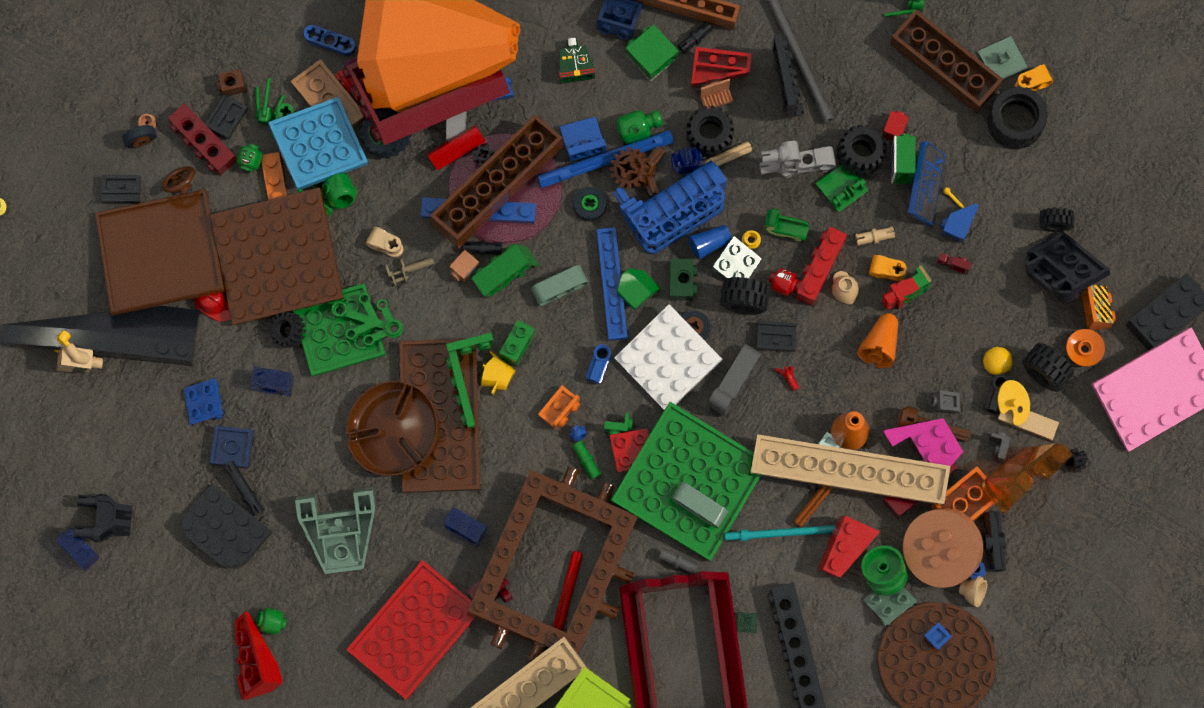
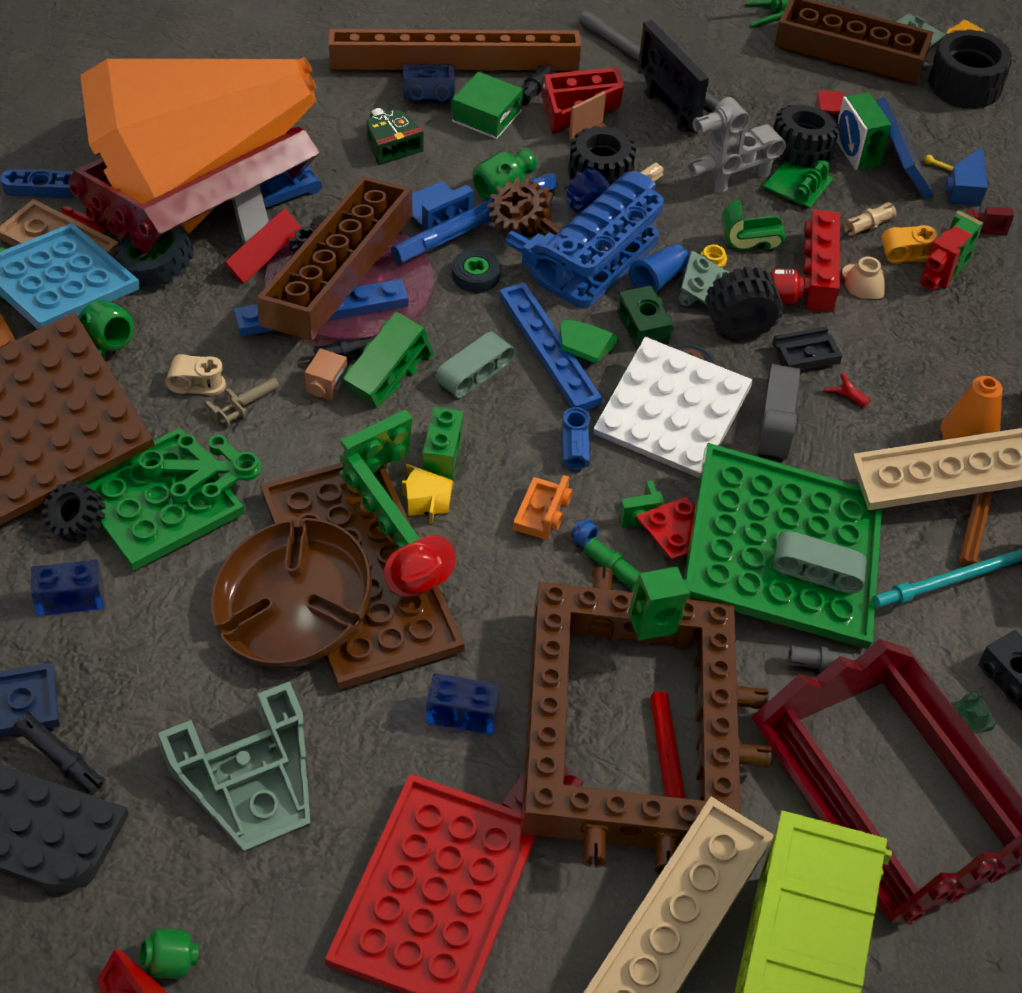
camera: 25 degrees left, 25 degrees down
orange cone [857,313,899,368] -> none
none -> red piece [383,535,456,597]
none -> green brick [628,567,690,640]

